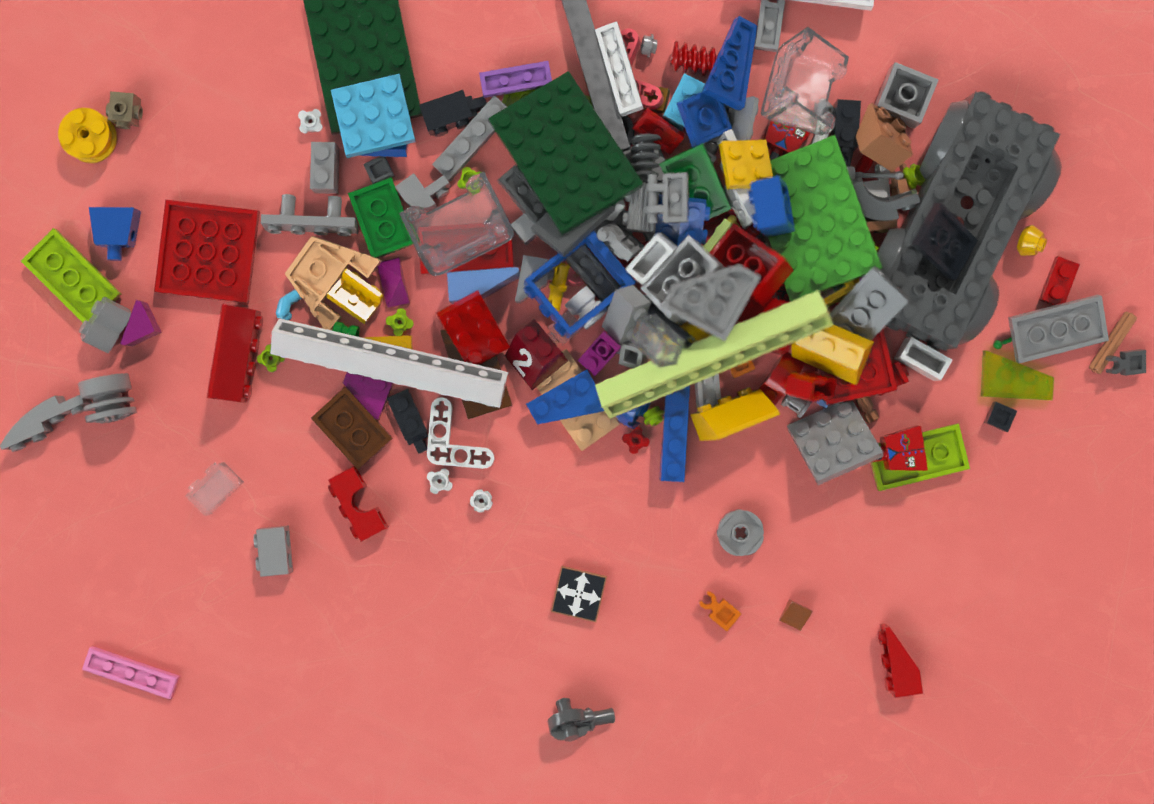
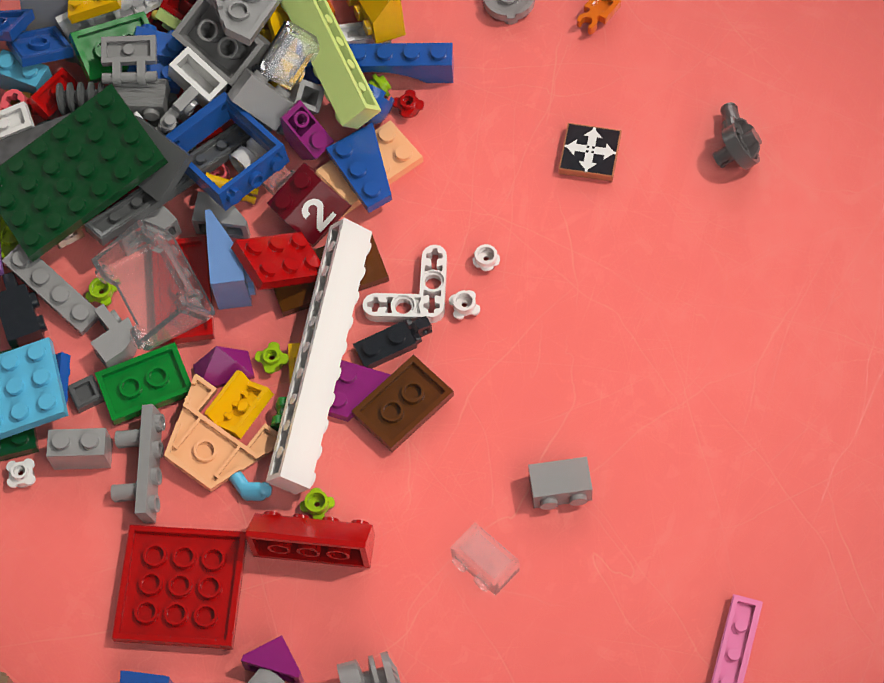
camera: 85 degrees left, 25 degrees down
red arch [328,466,389,542] -> none

